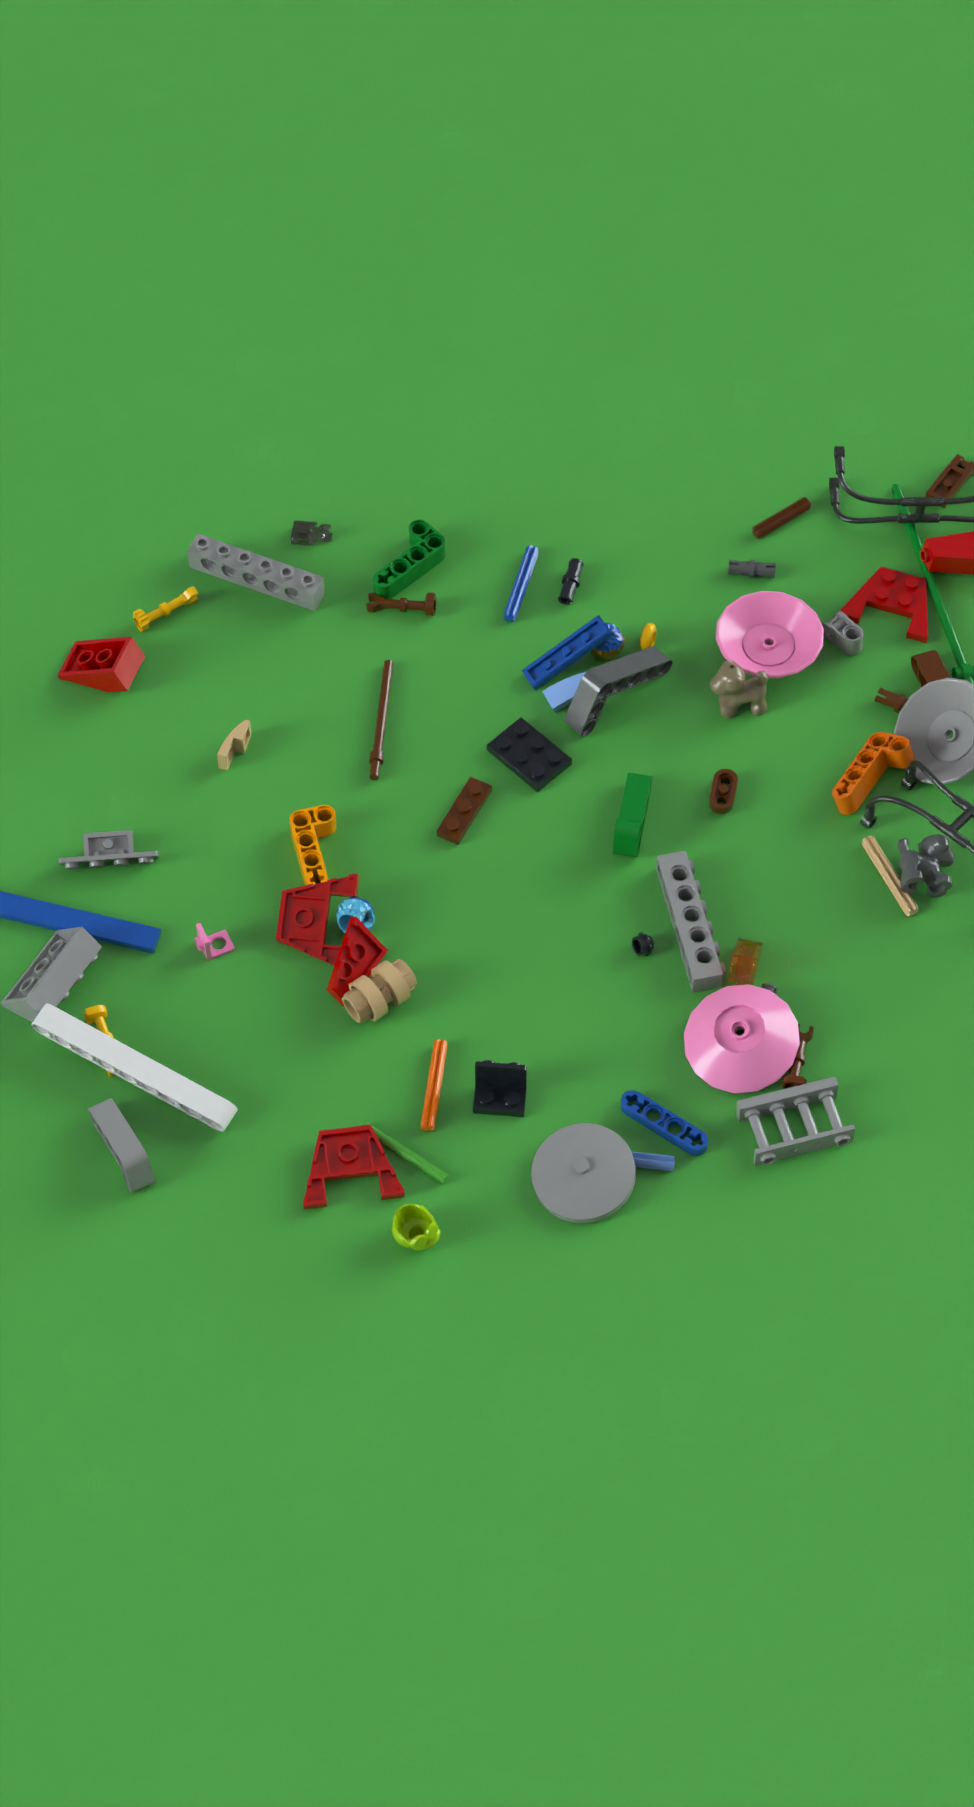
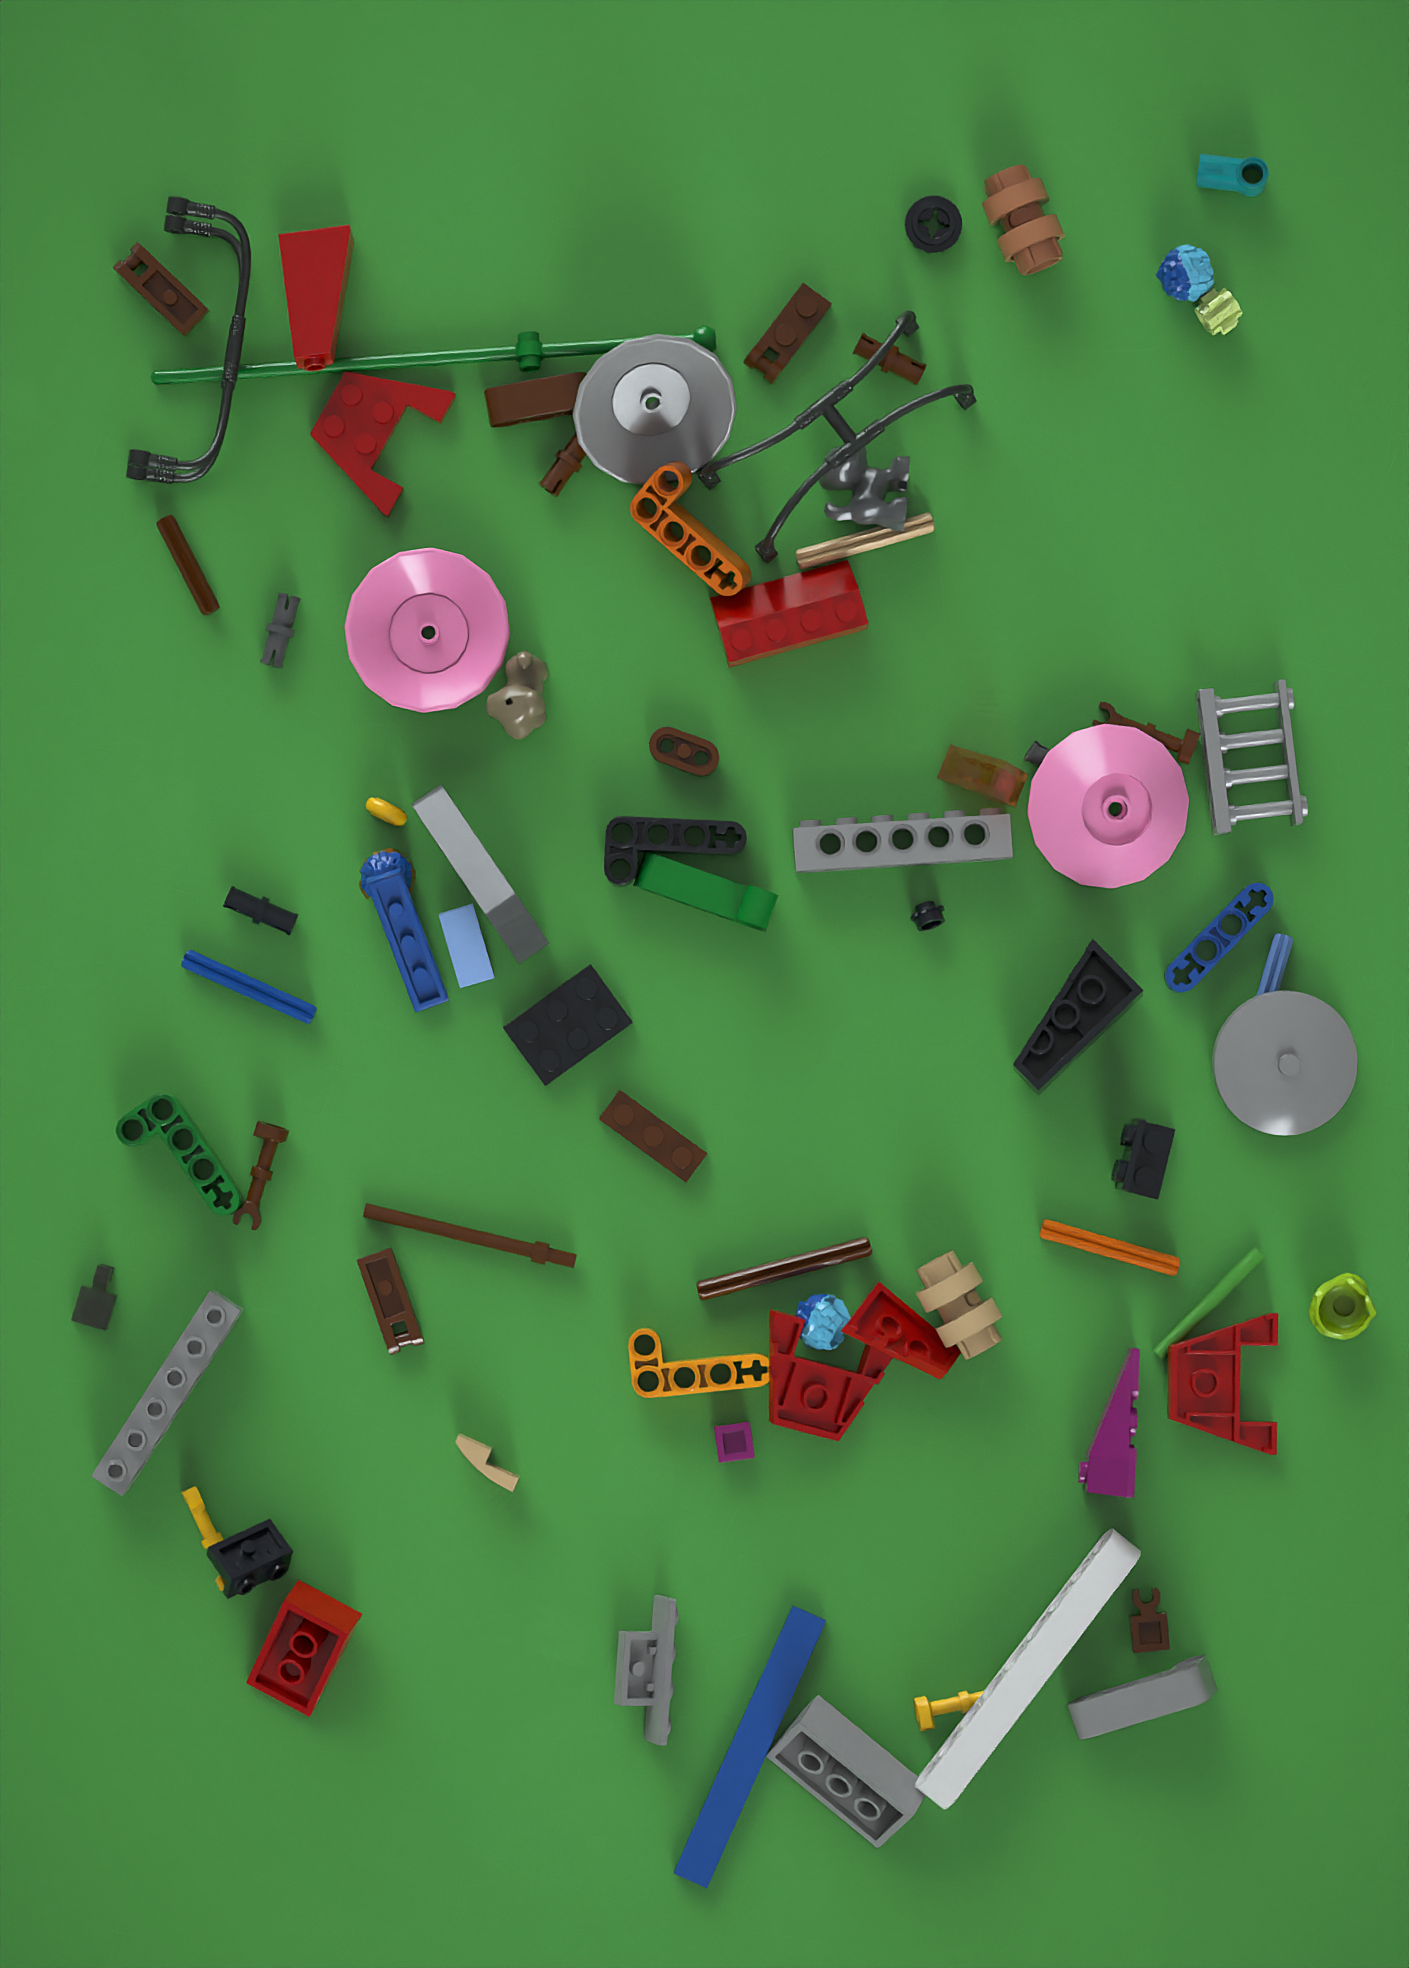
camera: 85 degrees left, 30 degrees up
bright pink bracket [194,923,235,961] -> none
light grey piece [822,611,863,656] -> none
none -> black bracket [206,1519,293,1599]
none -> reddish brown plate [357,1247,425,1355]
none -> black beam [604,816,747,887]
none -> reddish brown axle [696,1237,872,1300]
none -> red slope [709,560,869,667]
none -> magenta plate [714,1421,755,1463]
none -> black wedge [1013,939,1143,1096]
none -> magenta wedge [1078,1347,1140,1498]
none -> reddish brown plate [1129,1587,1170,1653]

